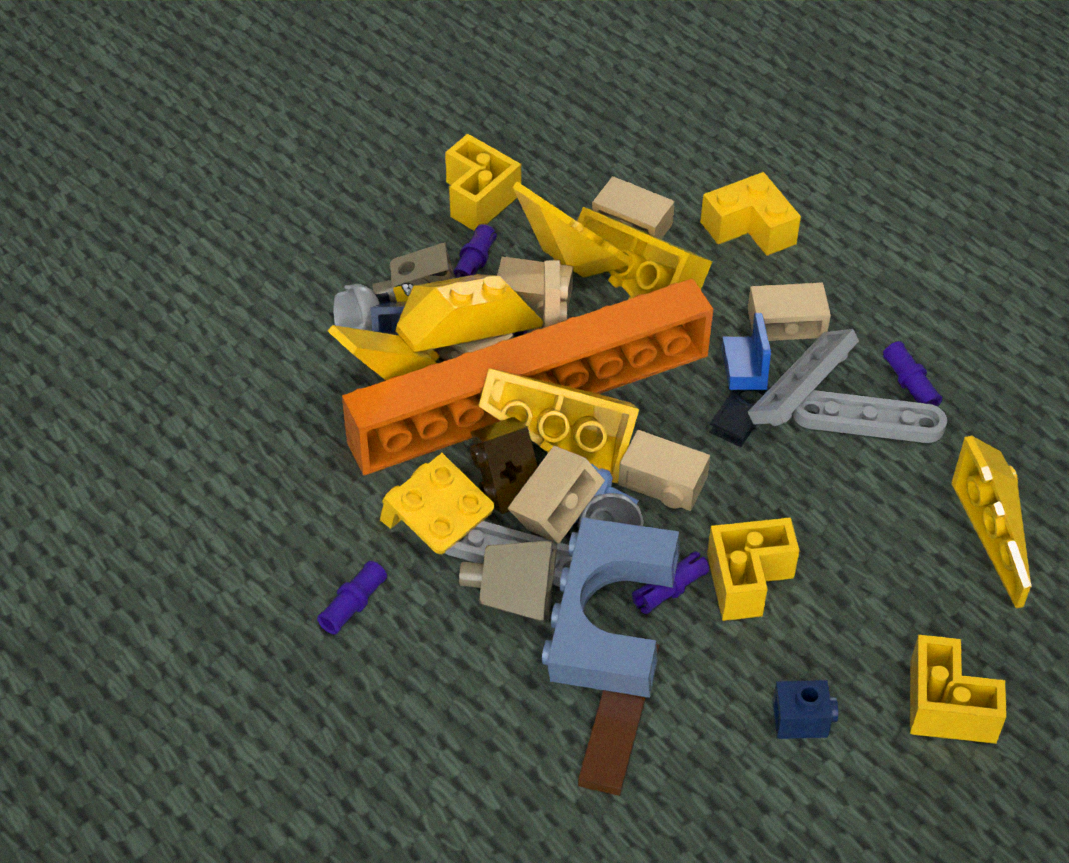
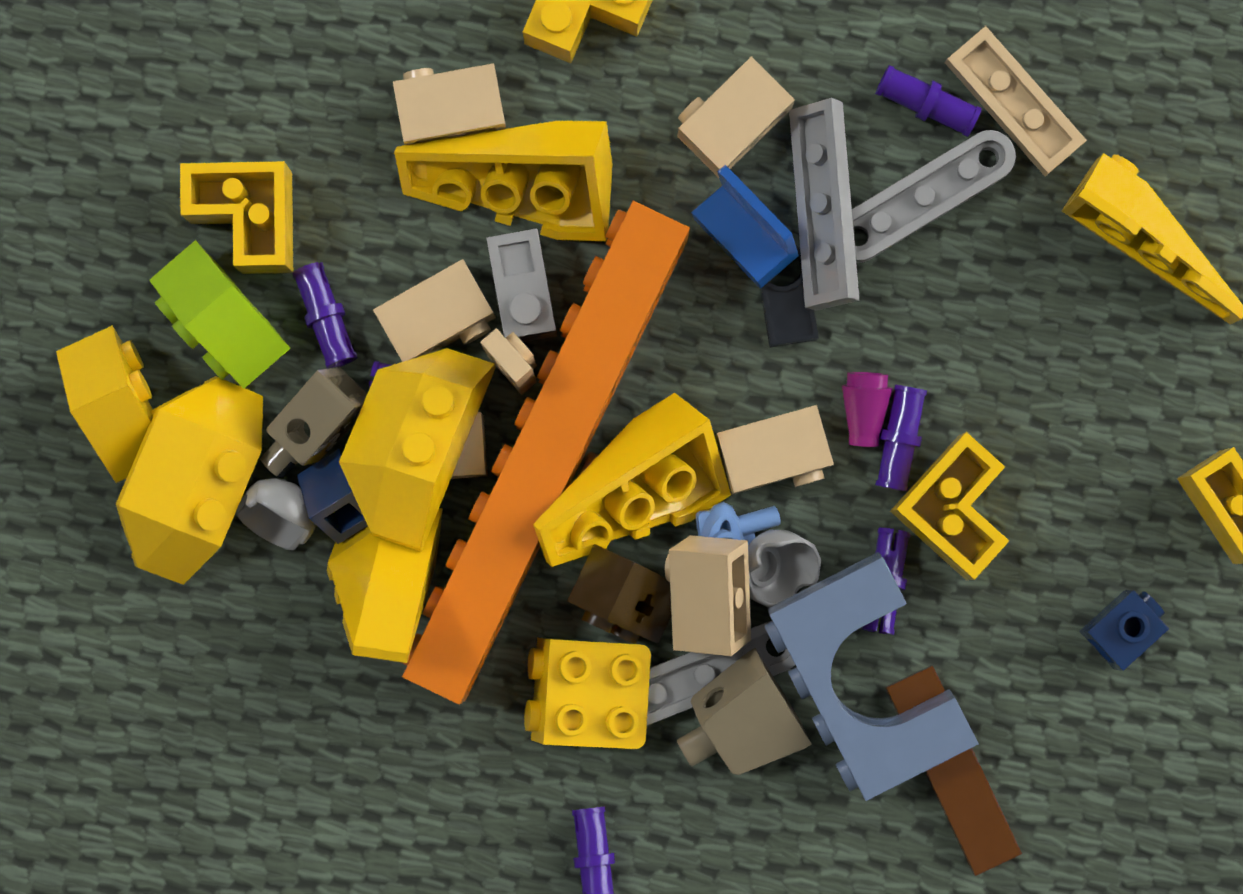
camera: 40 degrees left, 35 degrees up
yellow wedge [513,182,633,278] -> none
none -> yellow brick [56,325,157,483]
none -> yellow wedge [116,376,263,585]
none -> lime brick [149,240,291,389]
none -> light grey brick [486,229,557,342]
none -> magenta cone [842,372,893,447]
none -> dark purple pin [875,385,927,491]
none -> tan plate [945,26,1087,177]

